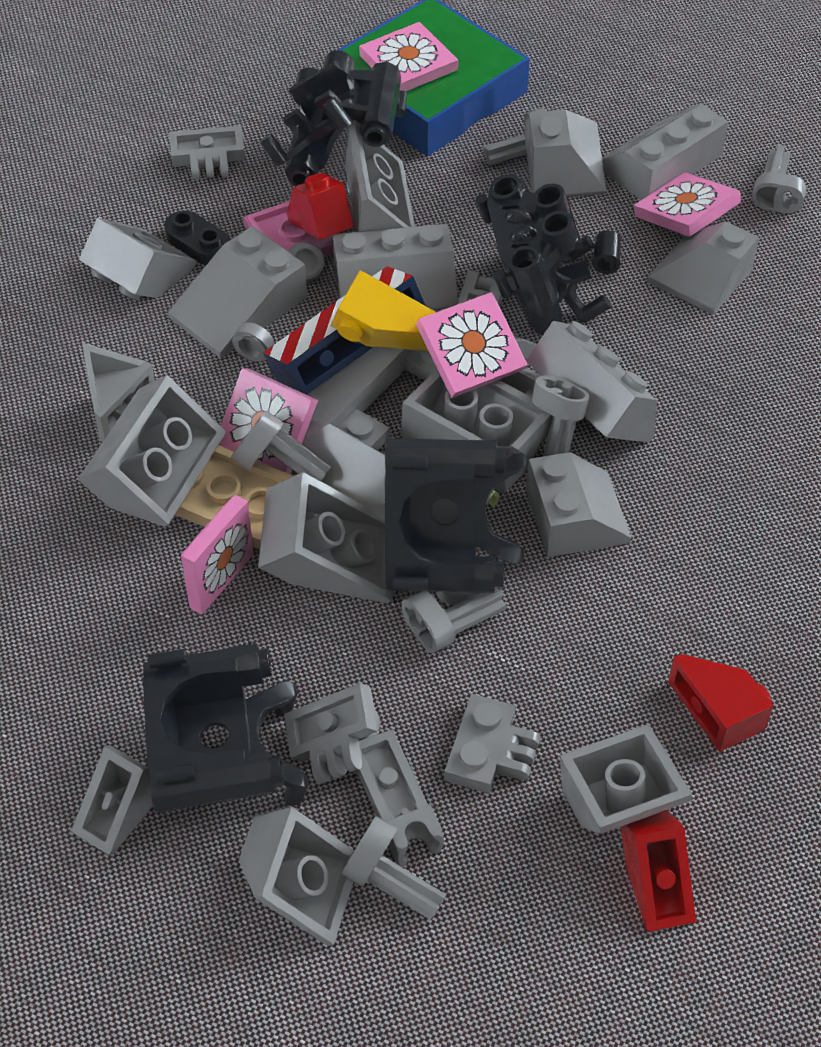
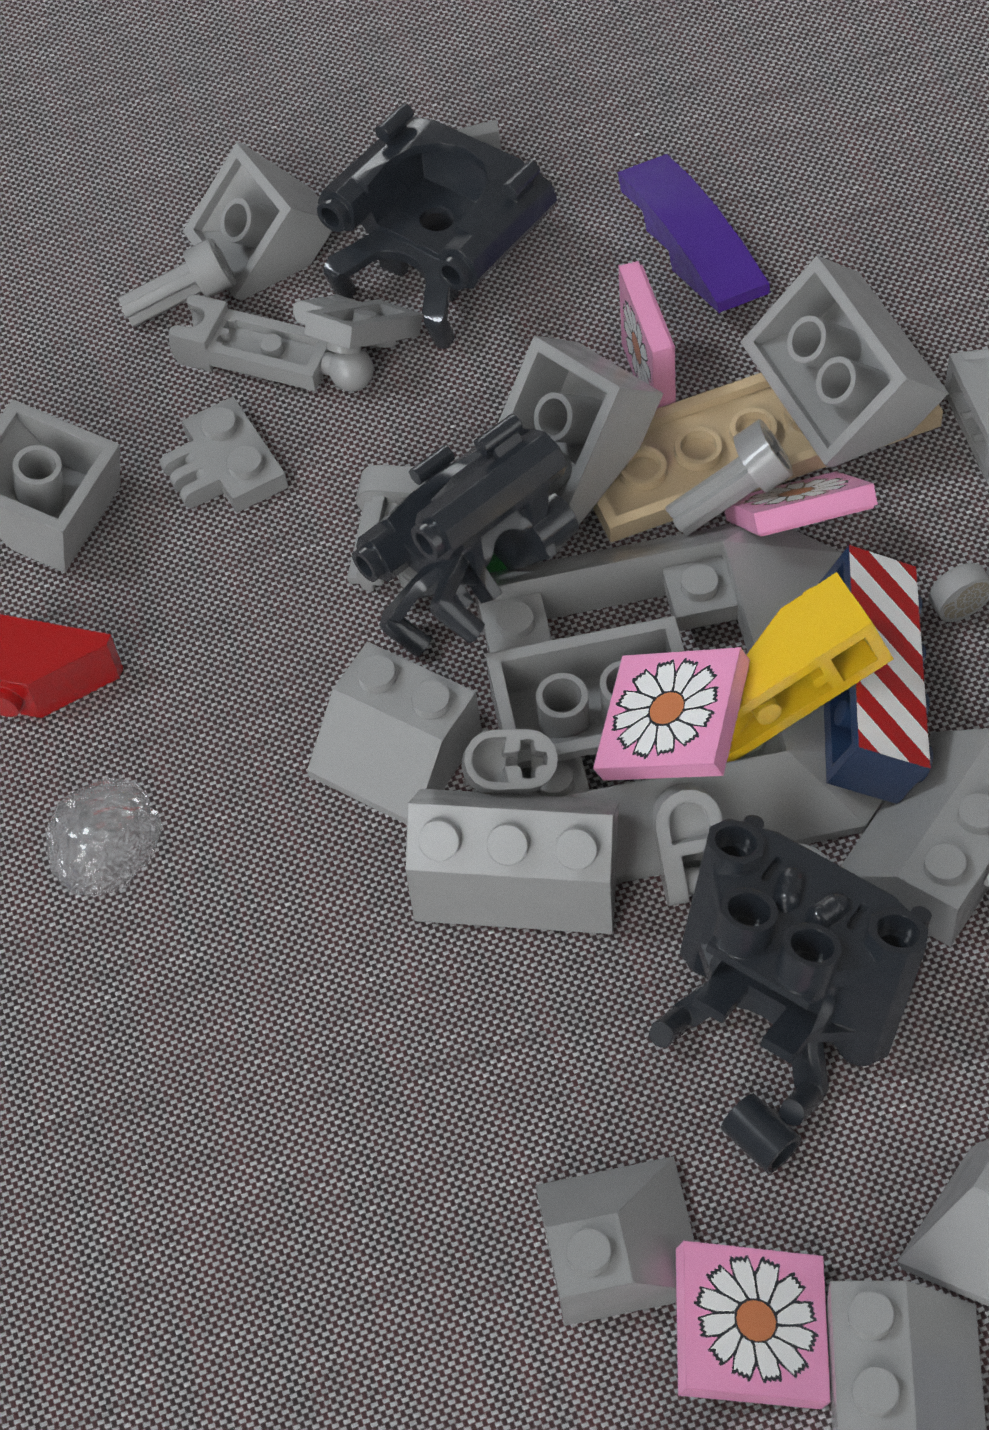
camera: 140 degrees right, 5 degrees up
none -> clear hair [46,778,162,897]
none -> dark purple slope [617,154,771,313]

